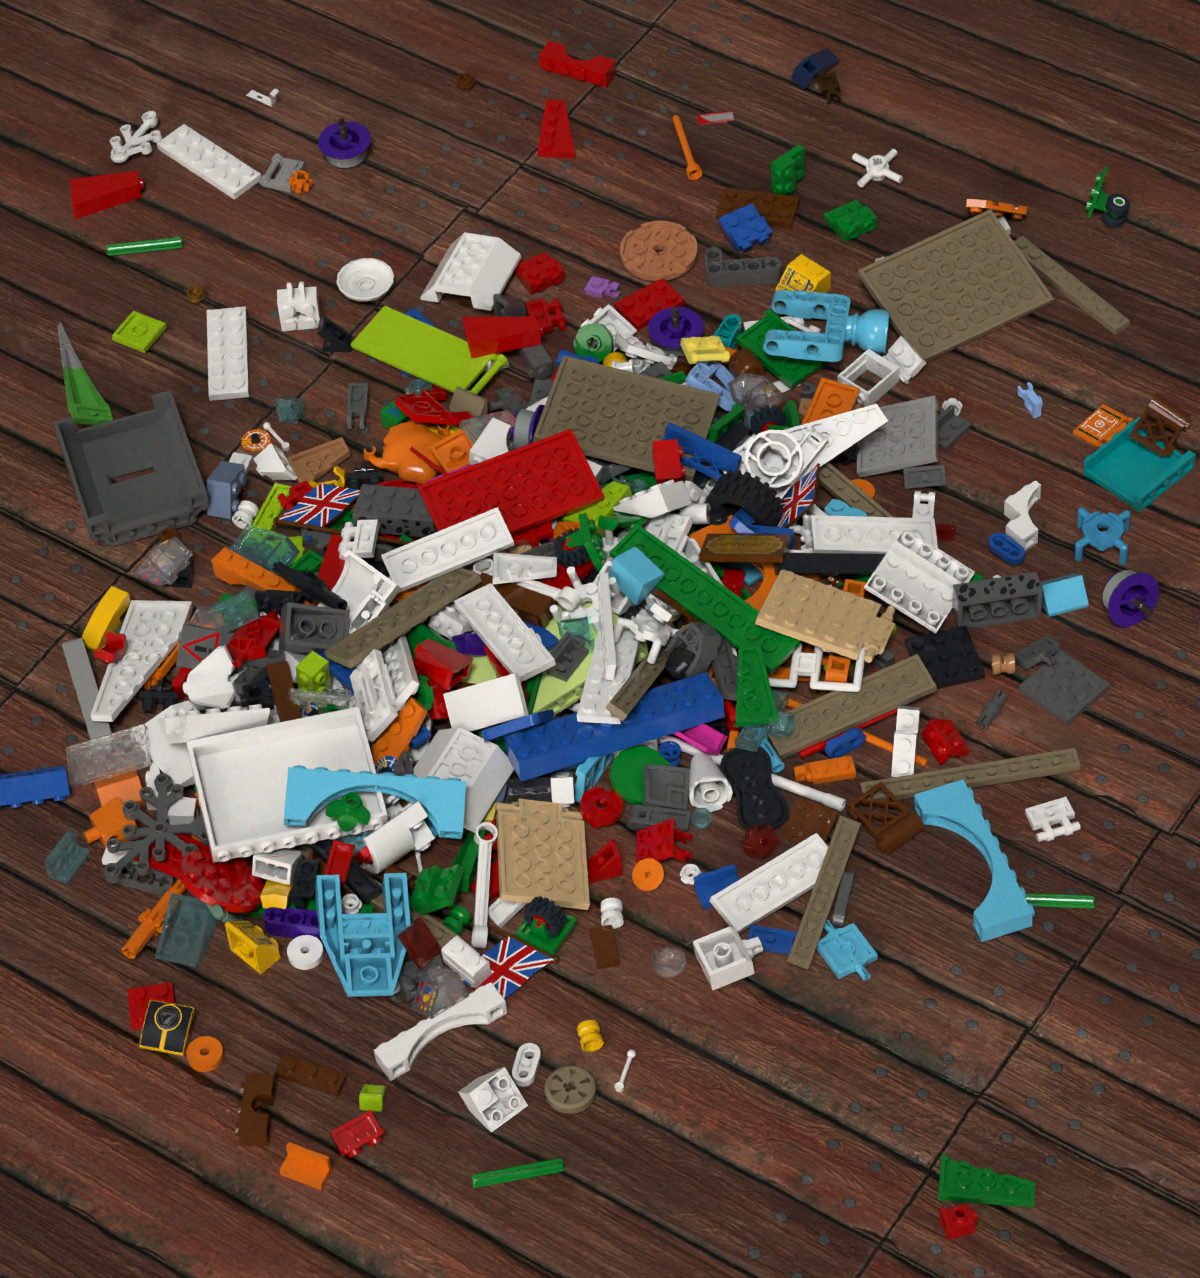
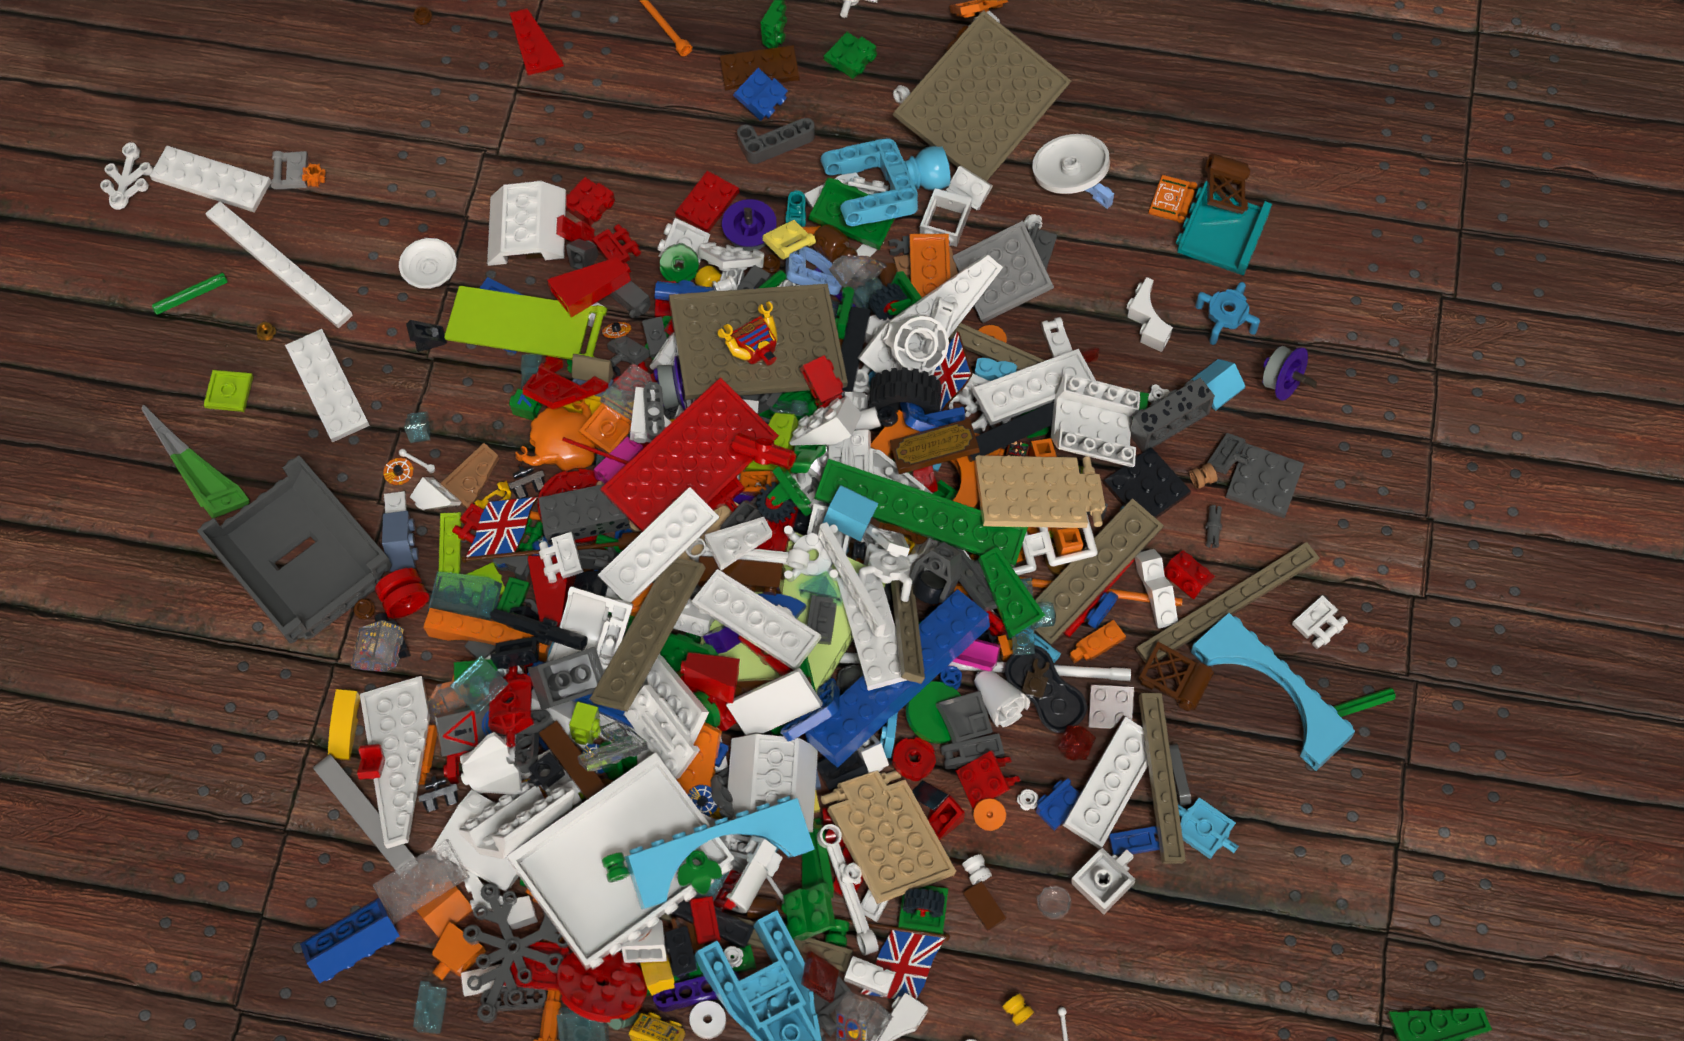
camera: 25 degrees left, 15 degrees up
red slope [70,171,145,219] -> none
white wheel [232,500,259,529] -> none
white piece [246,88,279,107] -> none
white hinge [277,282,321,331] -> none
dark purple piece [318,118,371,169] -> none
dark grey hinge [346,383,369,429] -> none
medium lavender plate [584,276,621,299] -> none
nougat plate [620,221,698,282] -> none
blue fence [662,422,742,480] -> none
clear light blue plate [691,808,713,829] -> none
yellow slope [776,254,831,293] -> none
dark grey panel [901,463,946,489] -> none
blue plate [988,533,1025,565] -> none
dark tan plate [1014,236,1130,335] -> none
none -> white plate [205,201,353,328]
none -> red wheel [375,568,430,619]
none -> red slope [556,215,595,242]
none -> green wheel [601,853,630,883]
none -> piece [602,322,631,338]
none -> dark grey beam [643,382,665,440]
none -> torso [717,301,778,366]
none -> red piece [732,433,796,469]
none -> white plate [839,862,862,886]
none -> black sticker [912,780,948,810]
none -> dark brown plate [1021,658,1049,699]
none -> white dish [1032,134,1110,194]

